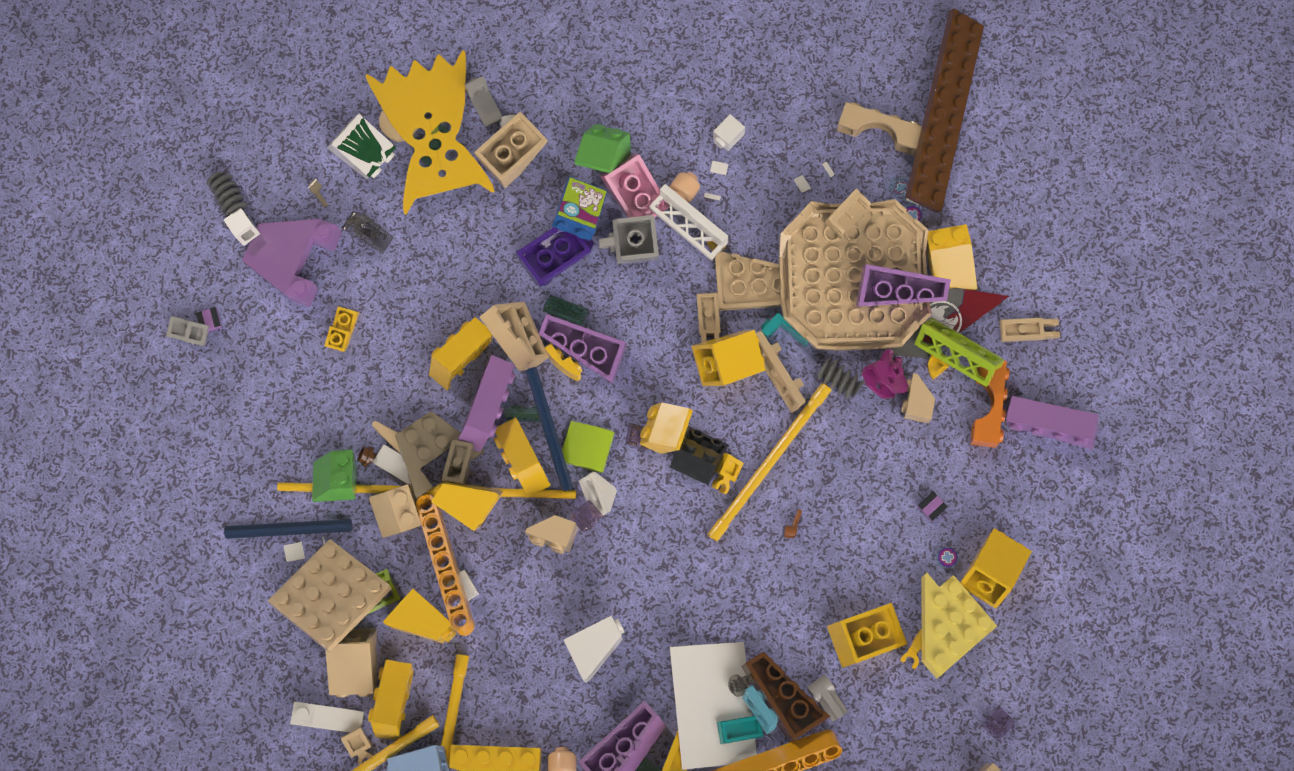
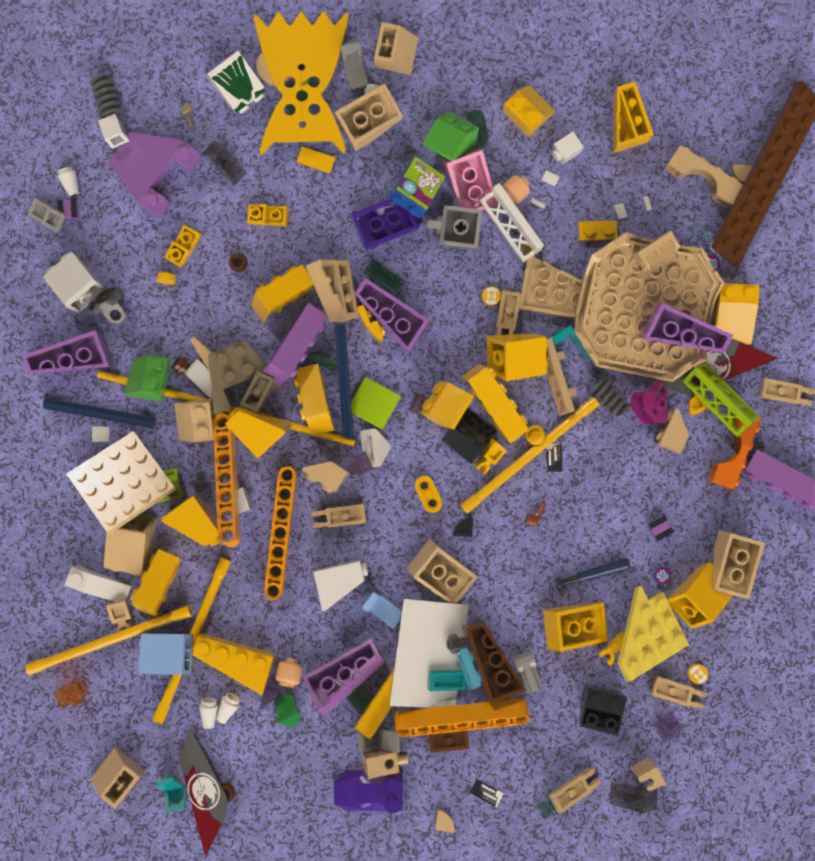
camera: 10 degrees right, 10 degrees up
none -> medium lavender wedge [22,330,114,374]
none -> white slope [43,251,107,313]
none -> white cone [57,167,80,197]
none -> dark grey tile [88,286,126,324]
none -> yellow tile [156,272,176,285]
none -> clear smoke plate [191,471,210,492]
none -> reddish brown plate [229,253,248,272]
none -> yellow slope [247,204,289,227]
none -> light orange beam [264,466,297,600]
none -> yellow piece [297,146,335,174]
none -> tan hinge [311,504,366,528]
none -> light blue bracket [362,590,402,628]
none -> tan slope [374,22,419,75]
none -> tan slope [406,539,478,604]
none -> yellow plate [415,476,442,513]
none -> black tile [453,518,473,537]
none -> yellow wedge [461,364,529,443]
none -> clear green plate [466,110,488,149]
none -> yellow tile [482,287,501,306]
none -> yellow slope [503,85,556,137]
none -> yellow tile [525,425,545,445]
none -> sticker [547,443,562,472]
none -> dark blue piece [554,558,630,590]
none -> yellow plate [578,220,618,242]
none -> black slope [579,684,627,736]
none -> yellow wedge [613,82,654,154]
none -> tan hinge [650,675,707,709]
none -> yellow tile [687,664,708,684]
none -> tan slope [712,530,765,600]
none -> tan tile [731,164,752,184]

